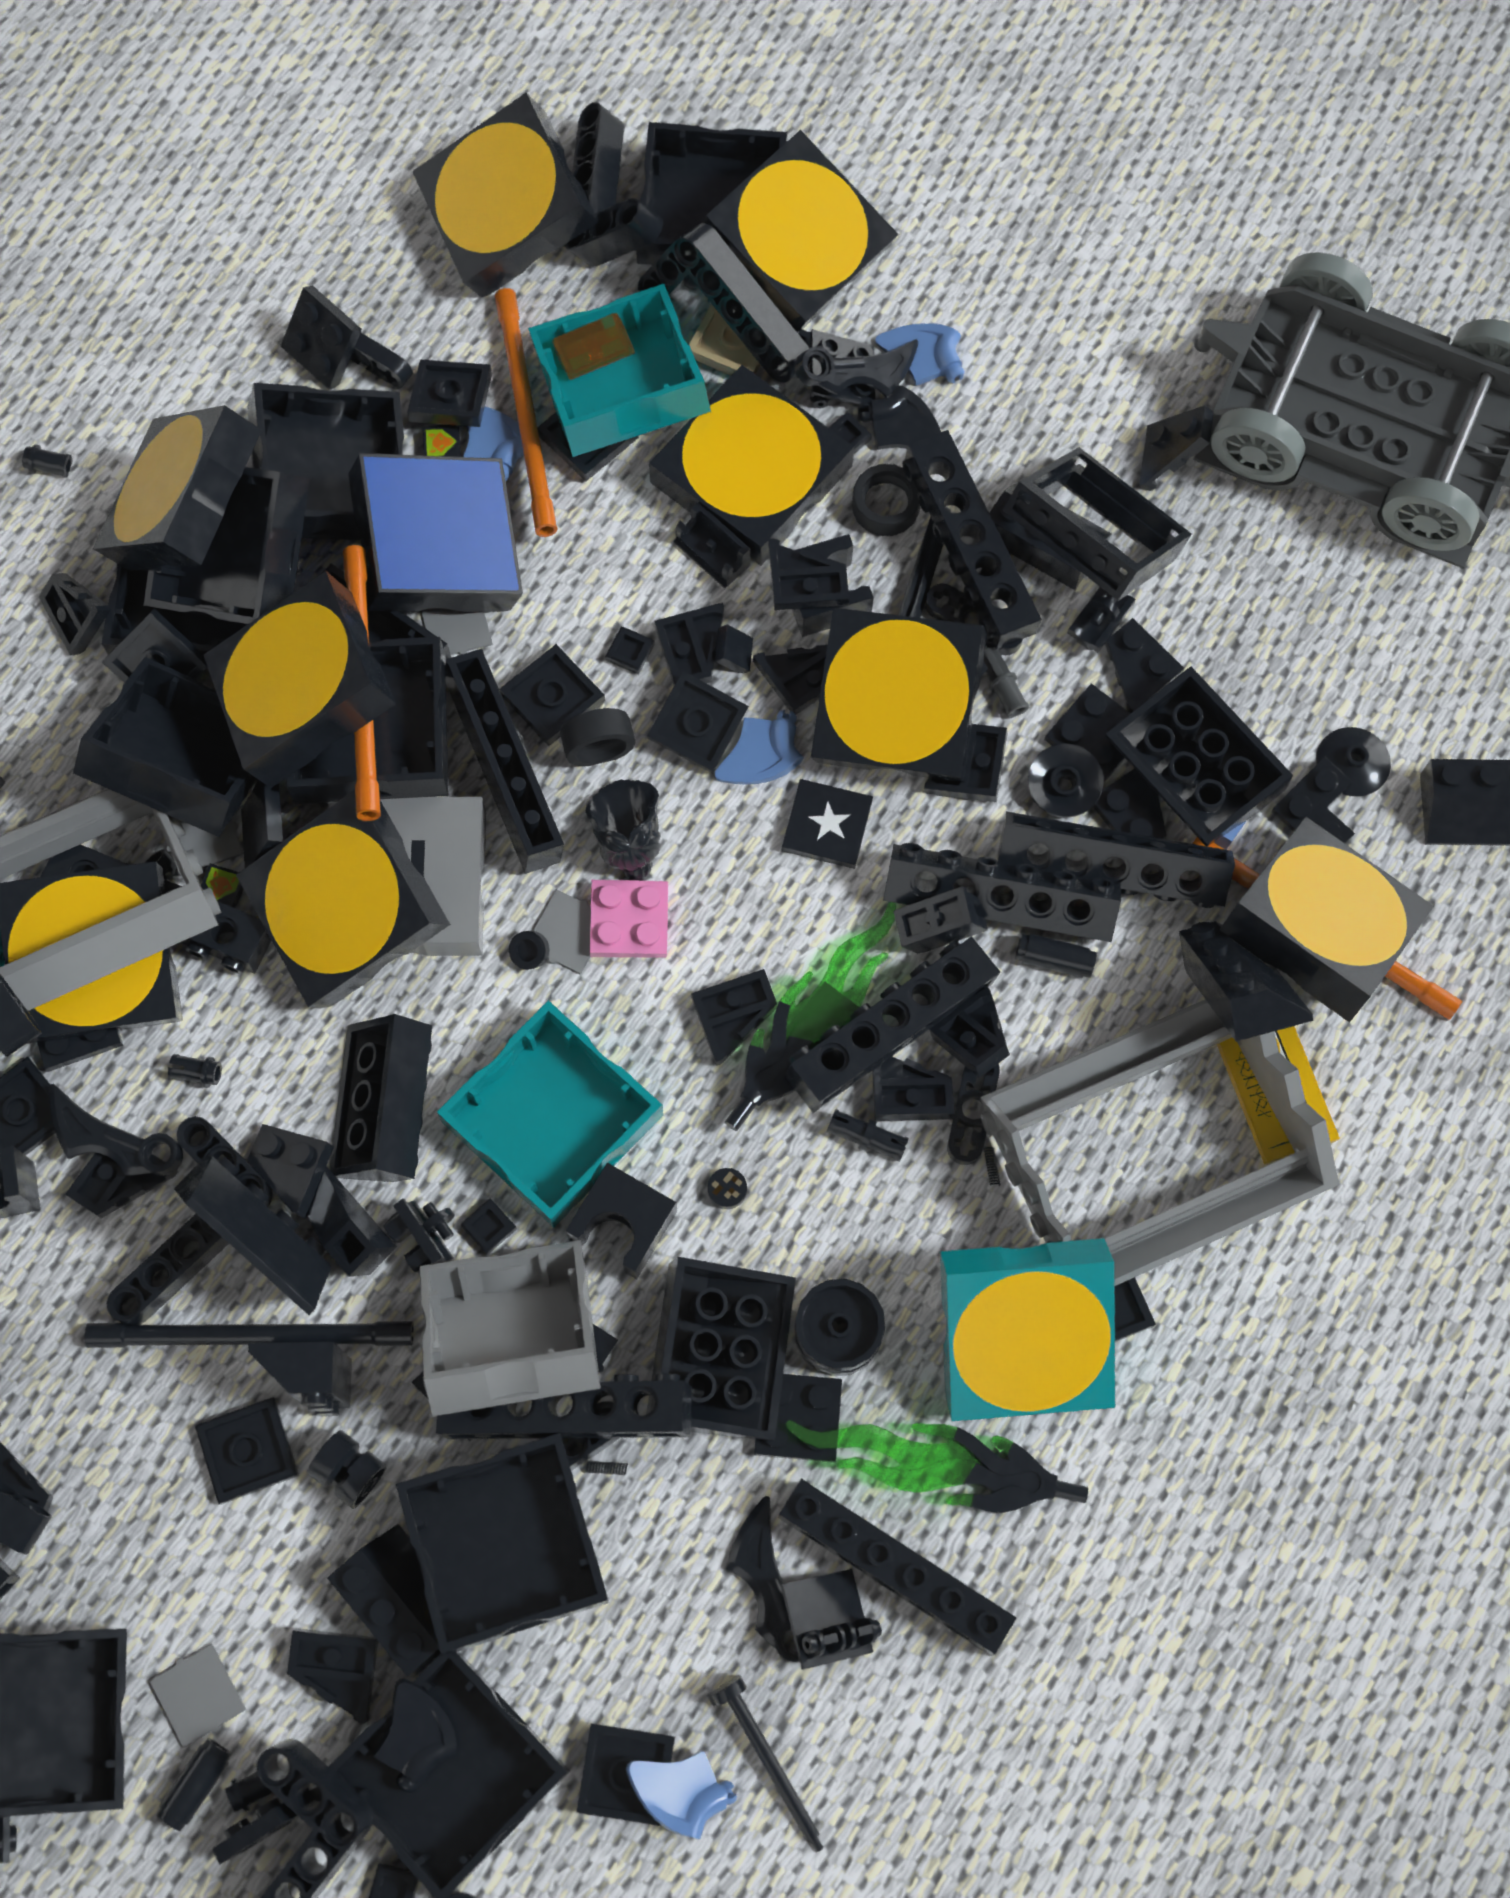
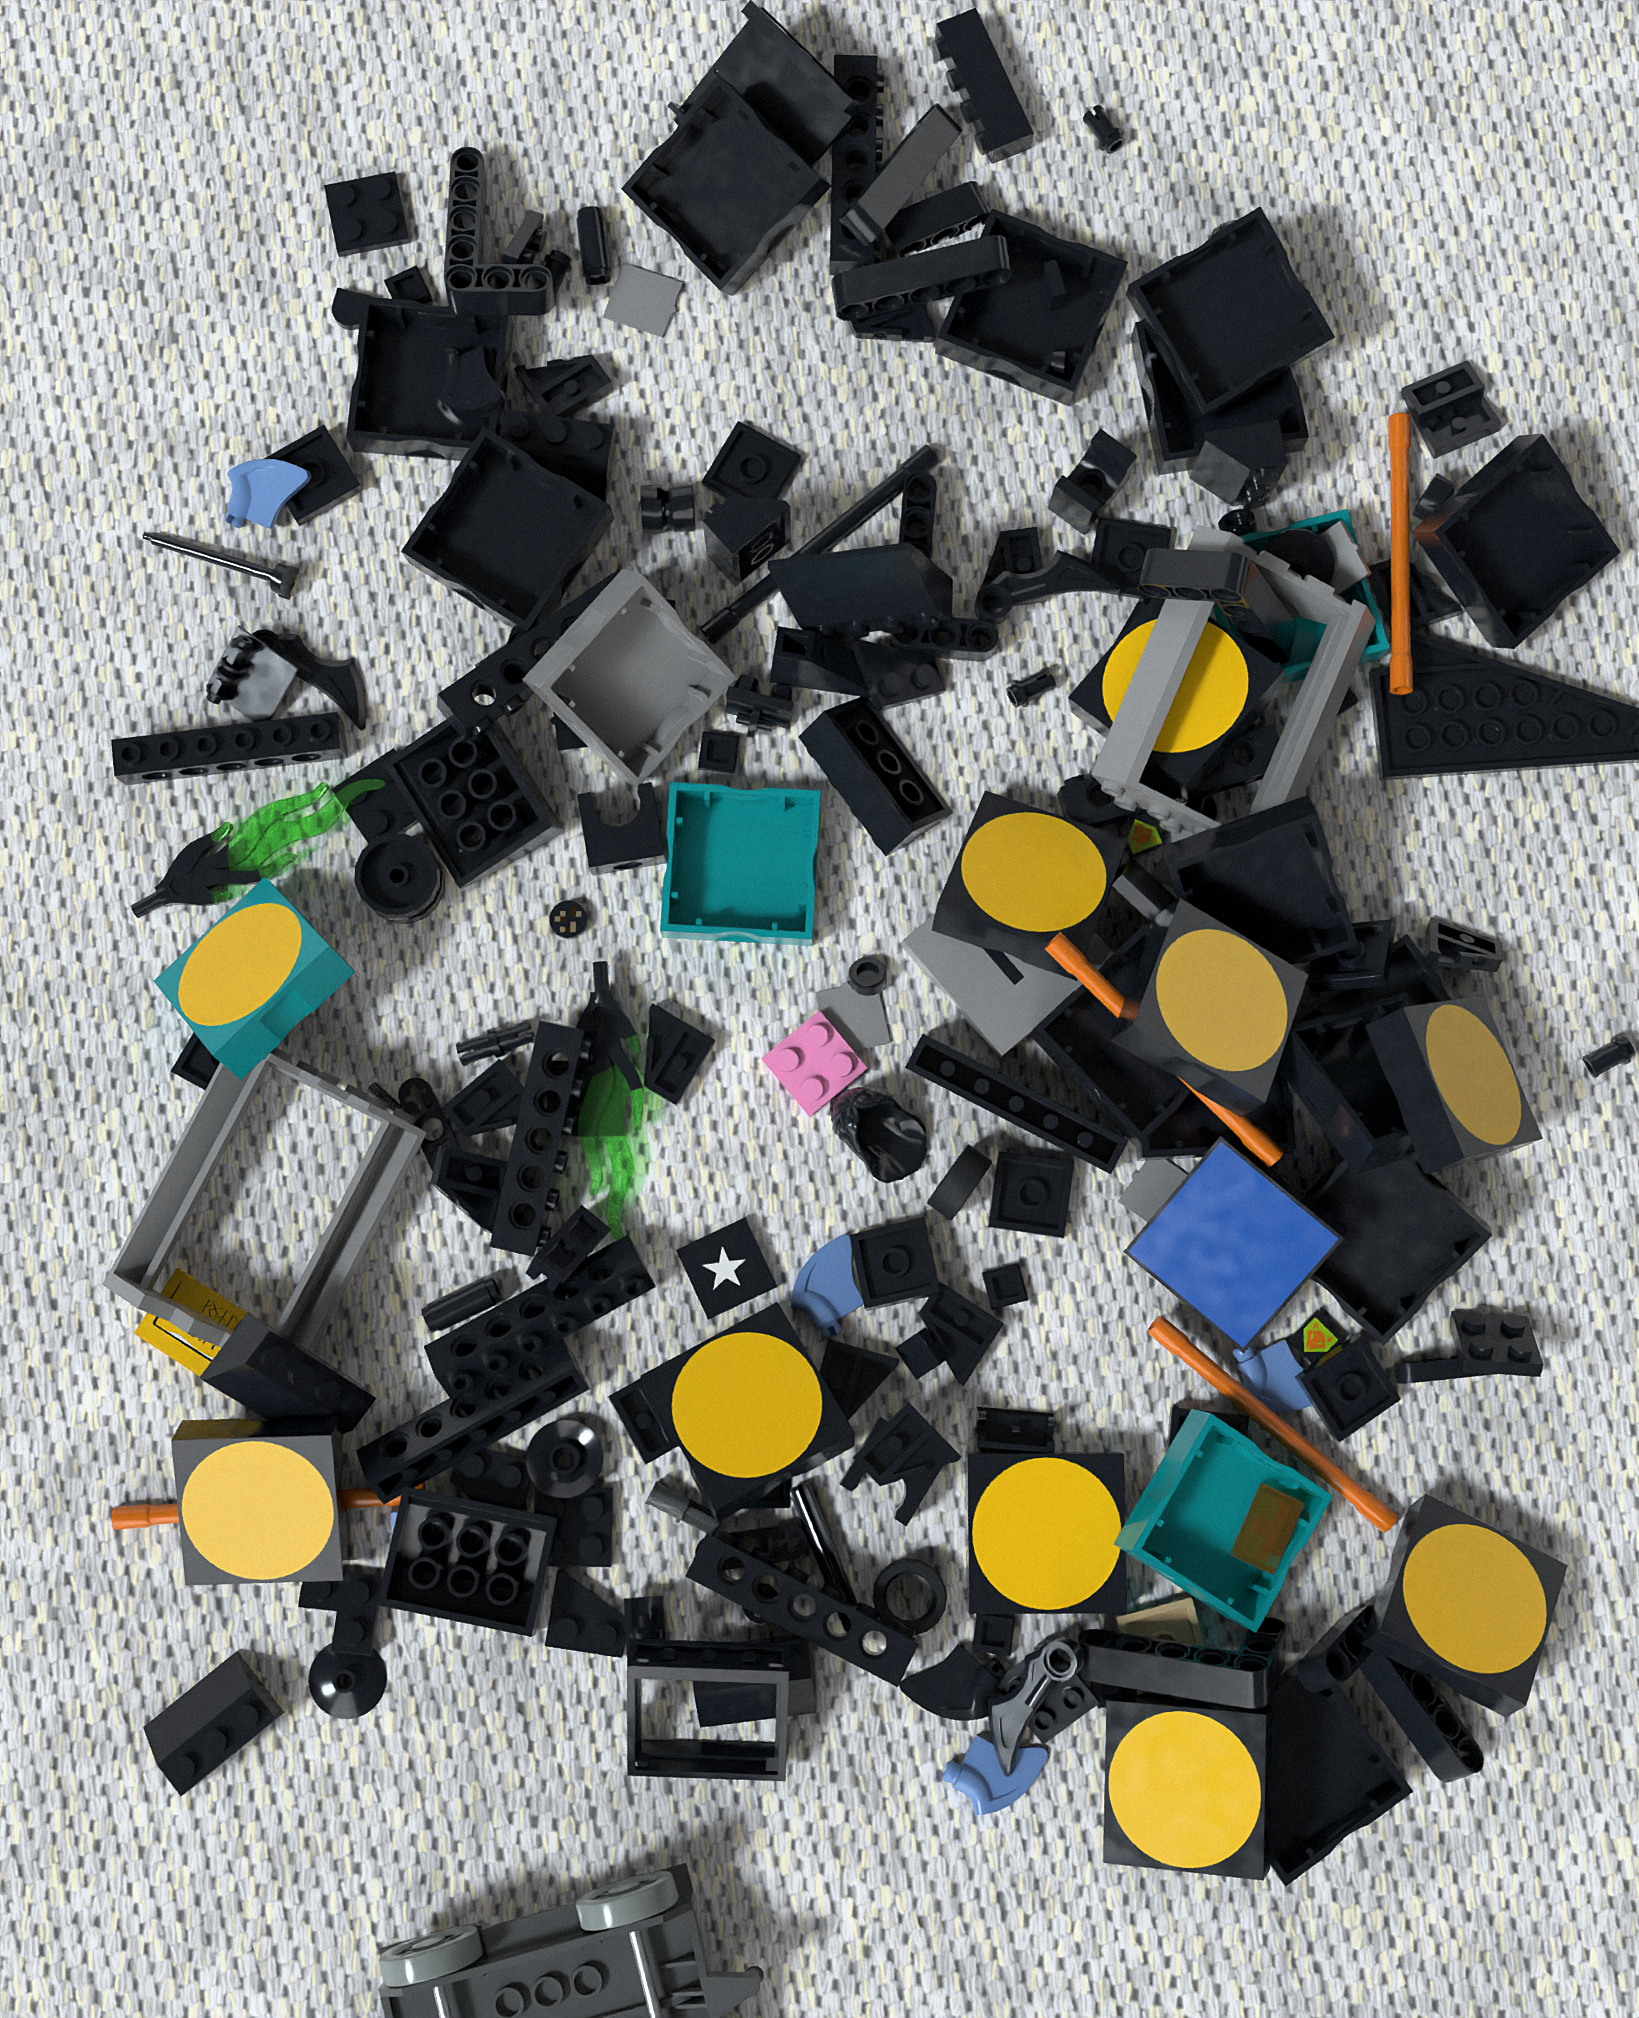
camera: 140 degrees right, 10 degrees up
black wing [1139,405,1214,491] -> none

